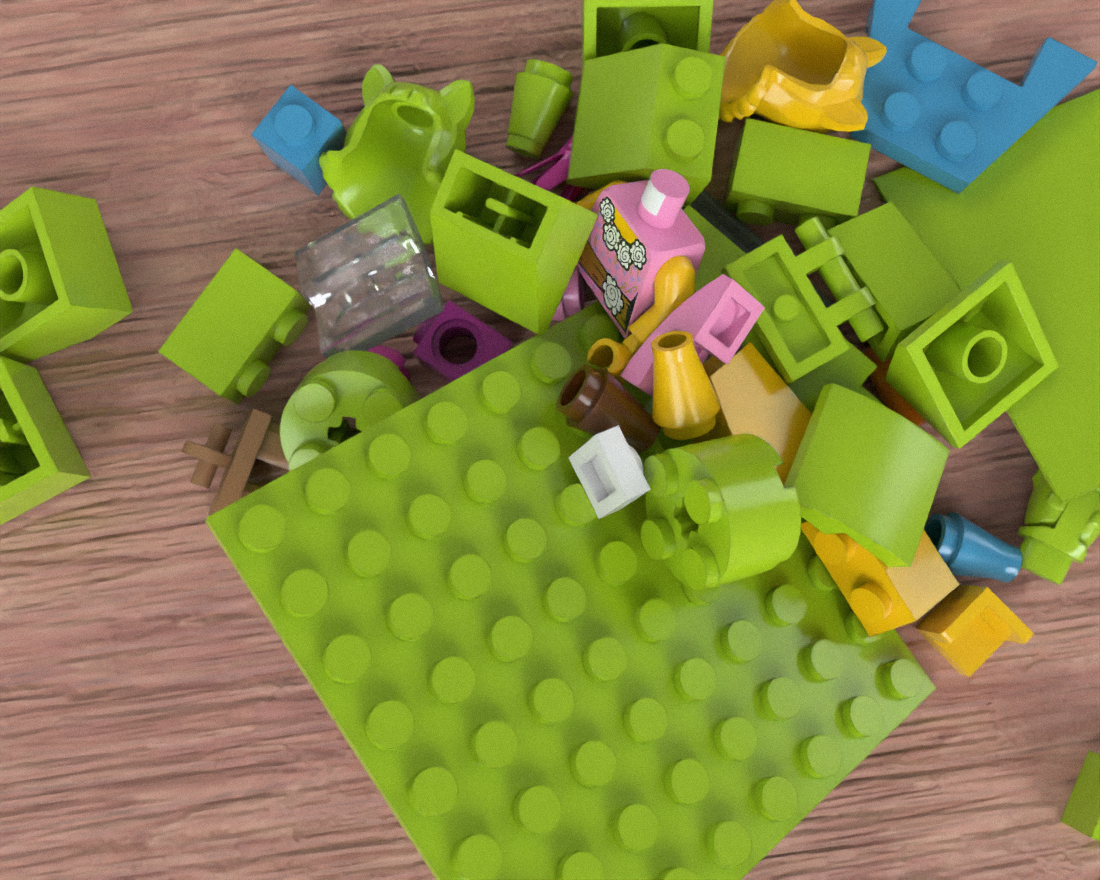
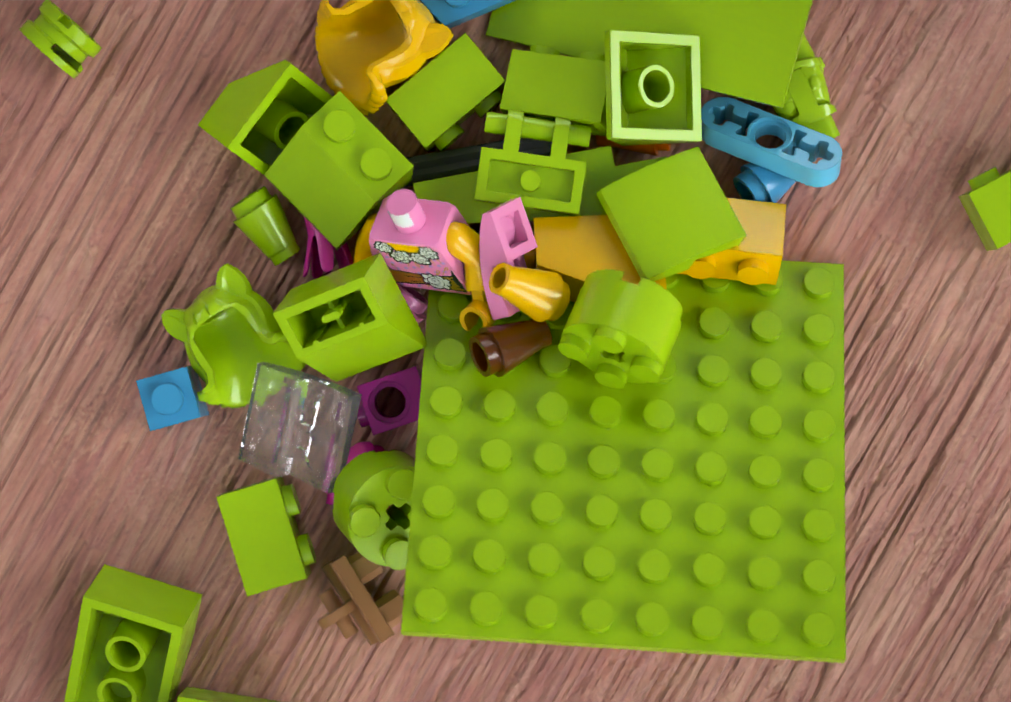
camera: 55 degrees left, 5 degrees up
white plate [568,425,651,519] -> none
yellow panel [915,585,1034,677] -> none
none -> medium azure beam [701,97,842,187]

